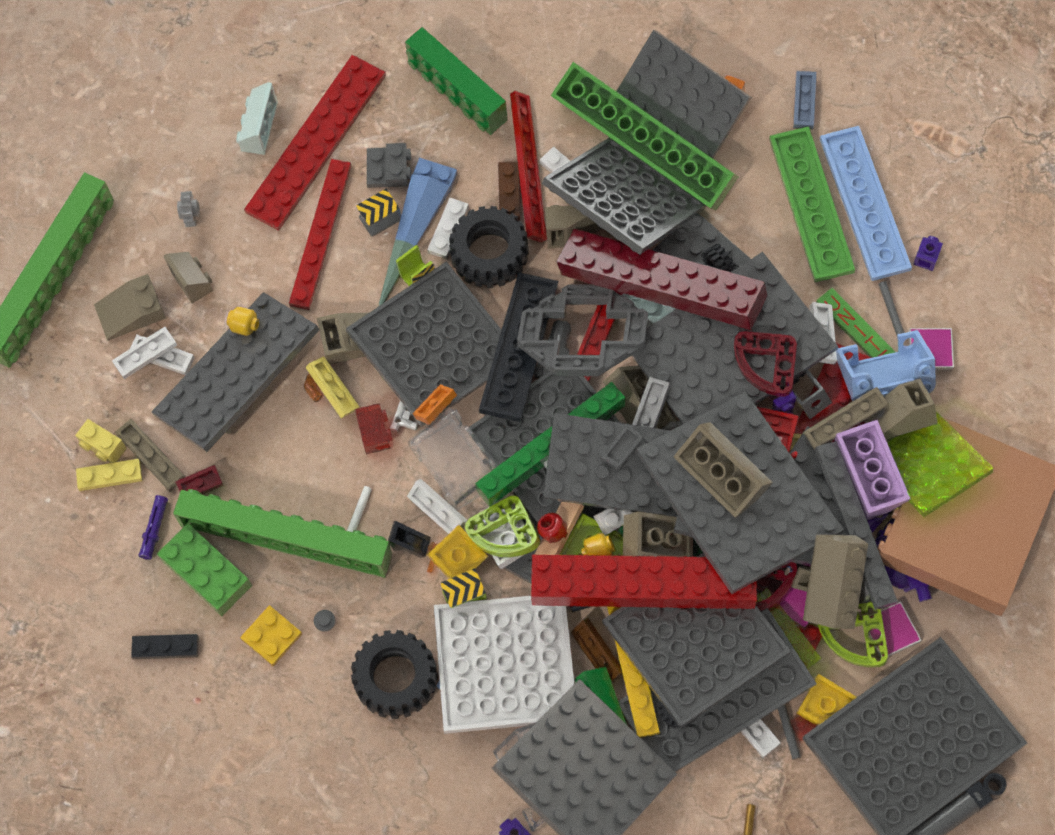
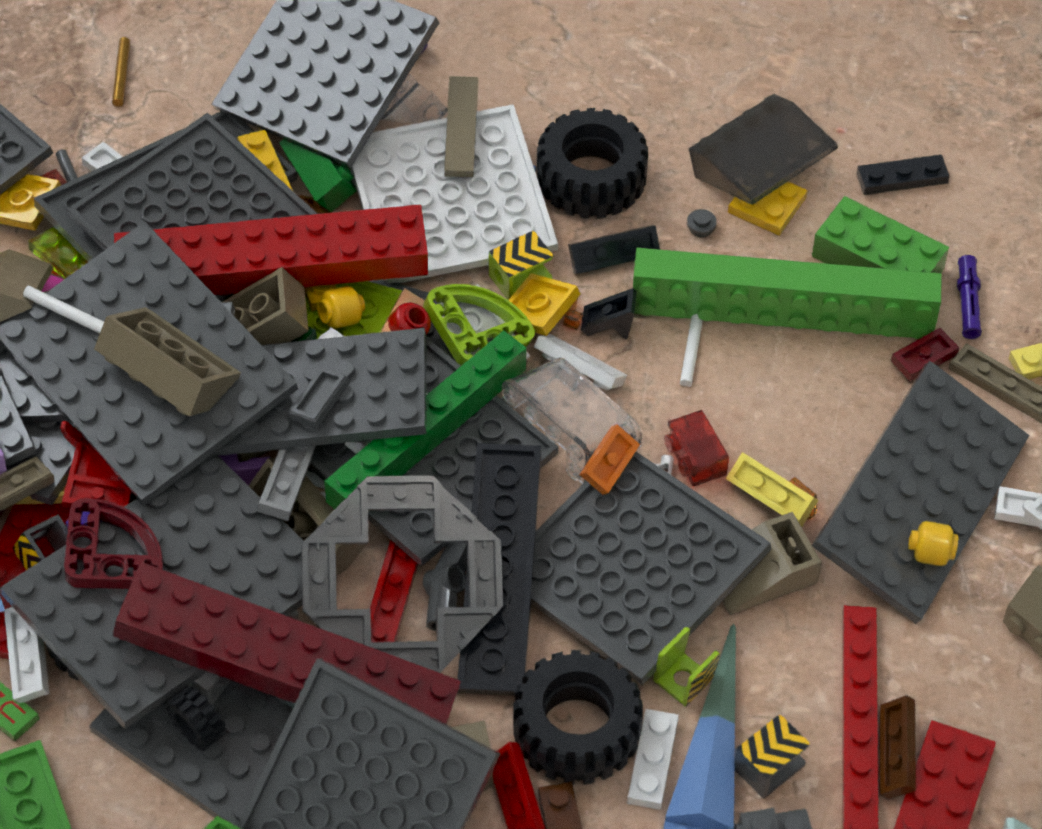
camera: 165 degrees right, 15 degrees down
none -> white bar [23,286,104,334]
none -> dark tan tile [444,76,478,177]
none -> black plate [568,225,660,274]
none -> clear smoke slope [688,94,838,205]
none -> reddish brown plate [880,695,916,800]

